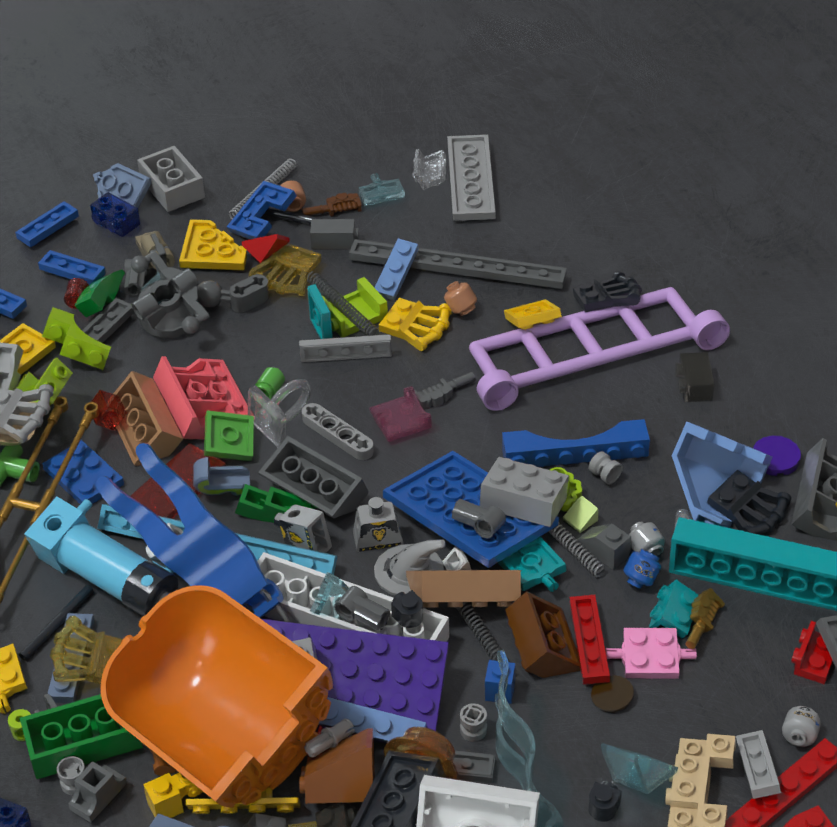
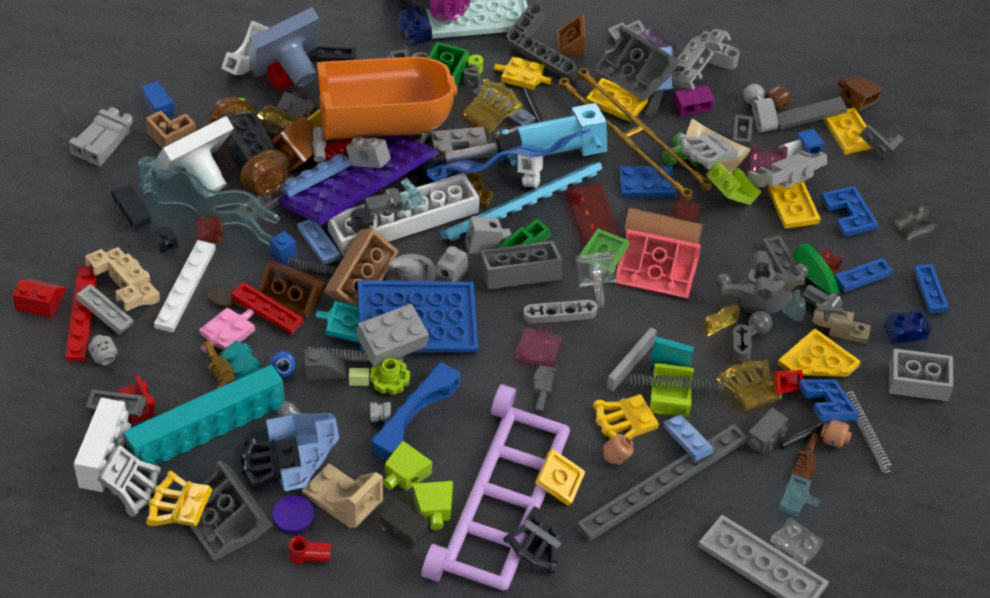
camera: 125 degrees right, 5 degrees up
lime arch [42,307,111,370] -> none
sand blue tile [93,163,151,216] -> none
sand blue animal [193,457,250,496] -> none
bright green brick [254,367,285,401] -> none
dark grey piece [452,499,506,538] -> none
light grey wheel [460,703,487,742] -> none
clear light blue slope [601,743,678,794] -> none
light grey head [629,521,665,556] -> none
none -> white plate [154,240,216,333]
none -> clear red brick [195,215,224,243]
none -> red piece [289,536,331,564]
none -> medium blue plate [297,219,341,265]
none -> tan bracket [302,464,383,528]
none -> lime torso [383,441,432,490]
none -> lime torso [413,481,453,530]
none -> clear yellow plate [703,304,740,336]

